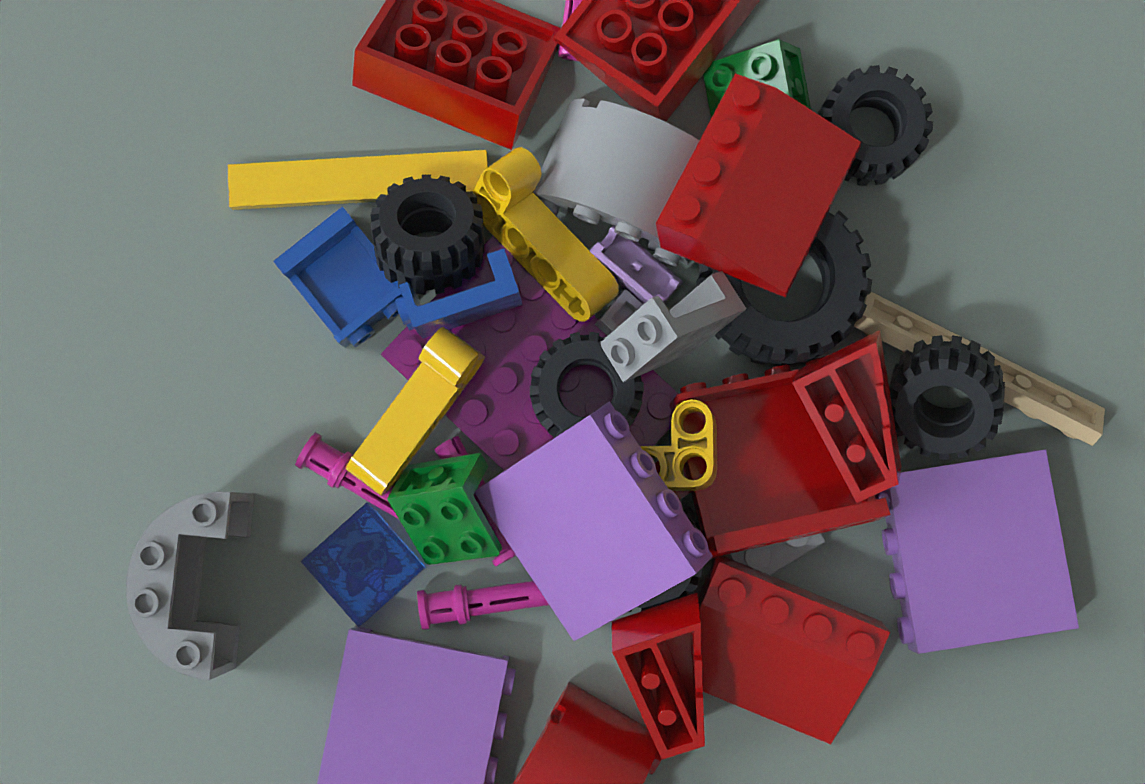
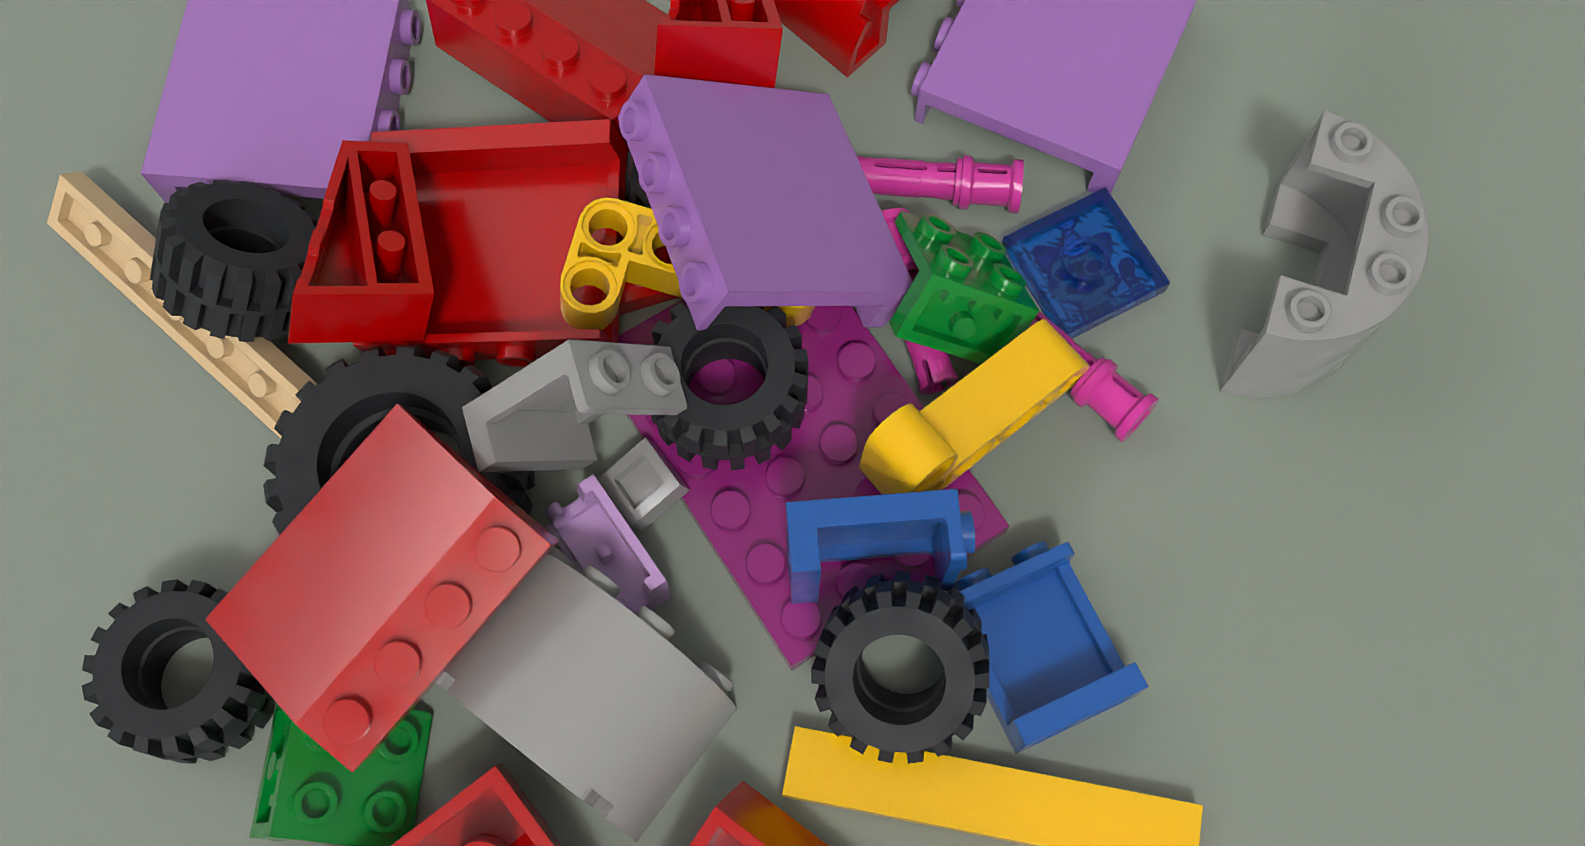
camera: 170 degrees left, 15 degrees down
yellow beam [473,147,619,322] -> none

